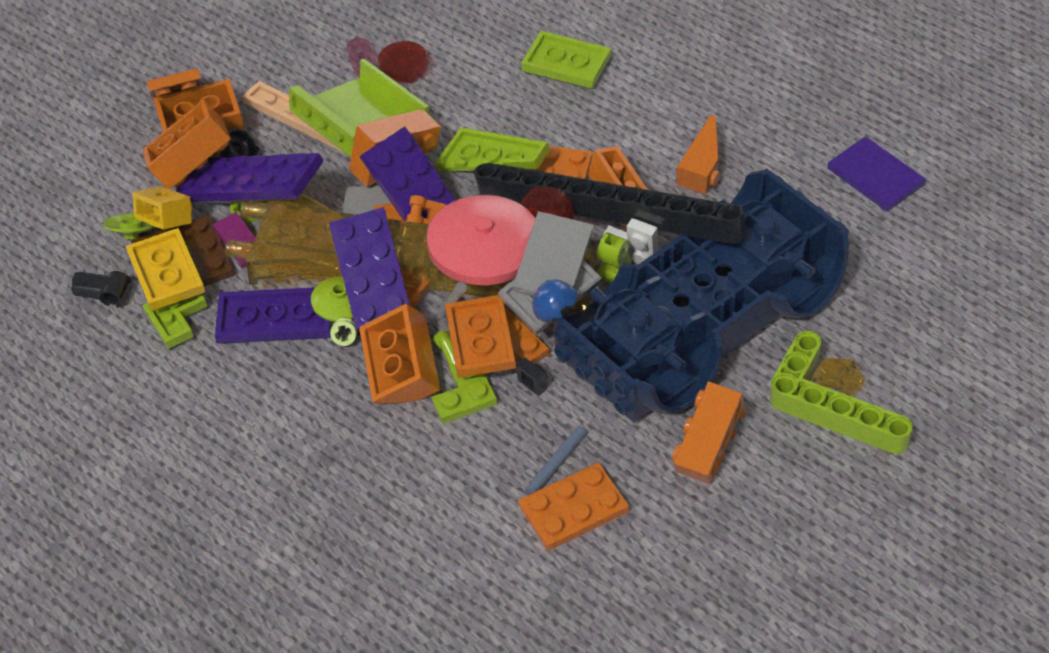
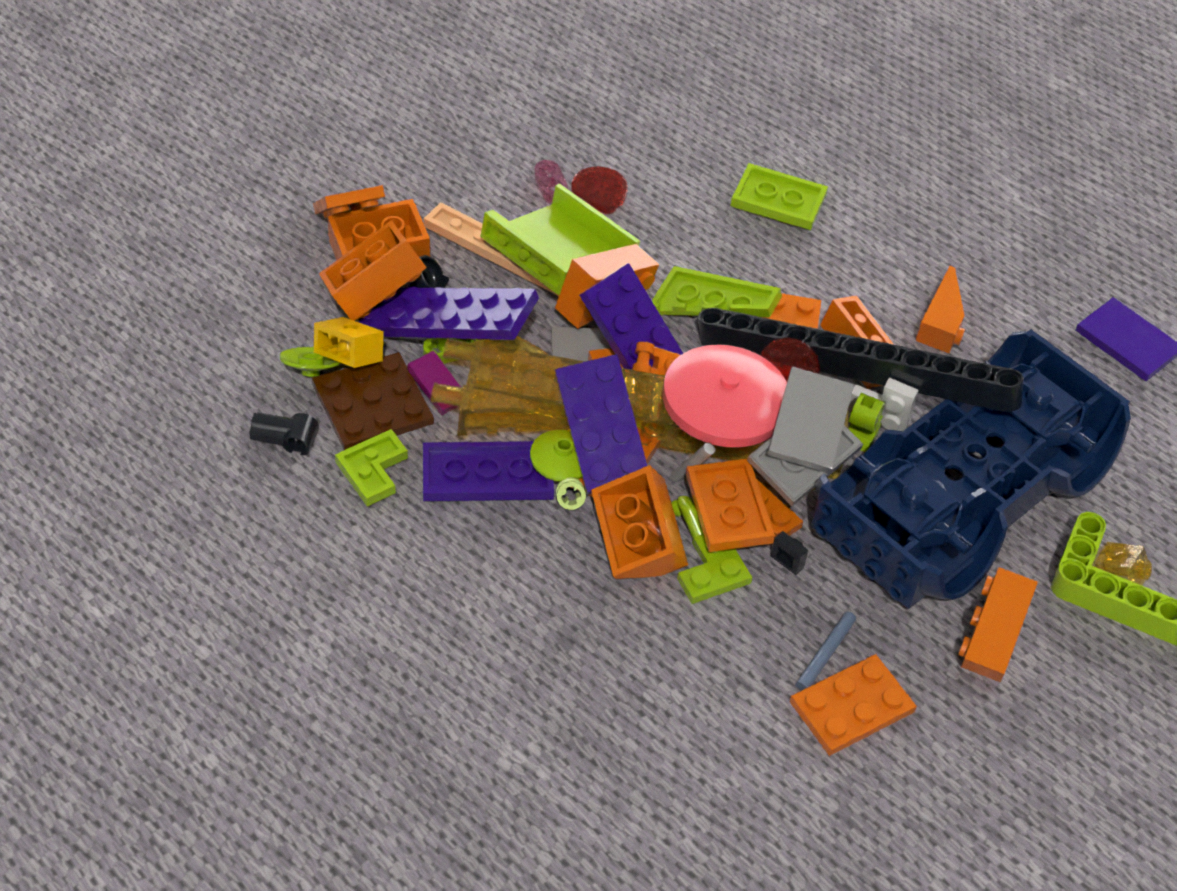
camera: 10 degrees left, 0 degrees up
yellow plate [125,228,205,311] -> none
blue hair [532,279,577,322] -> none

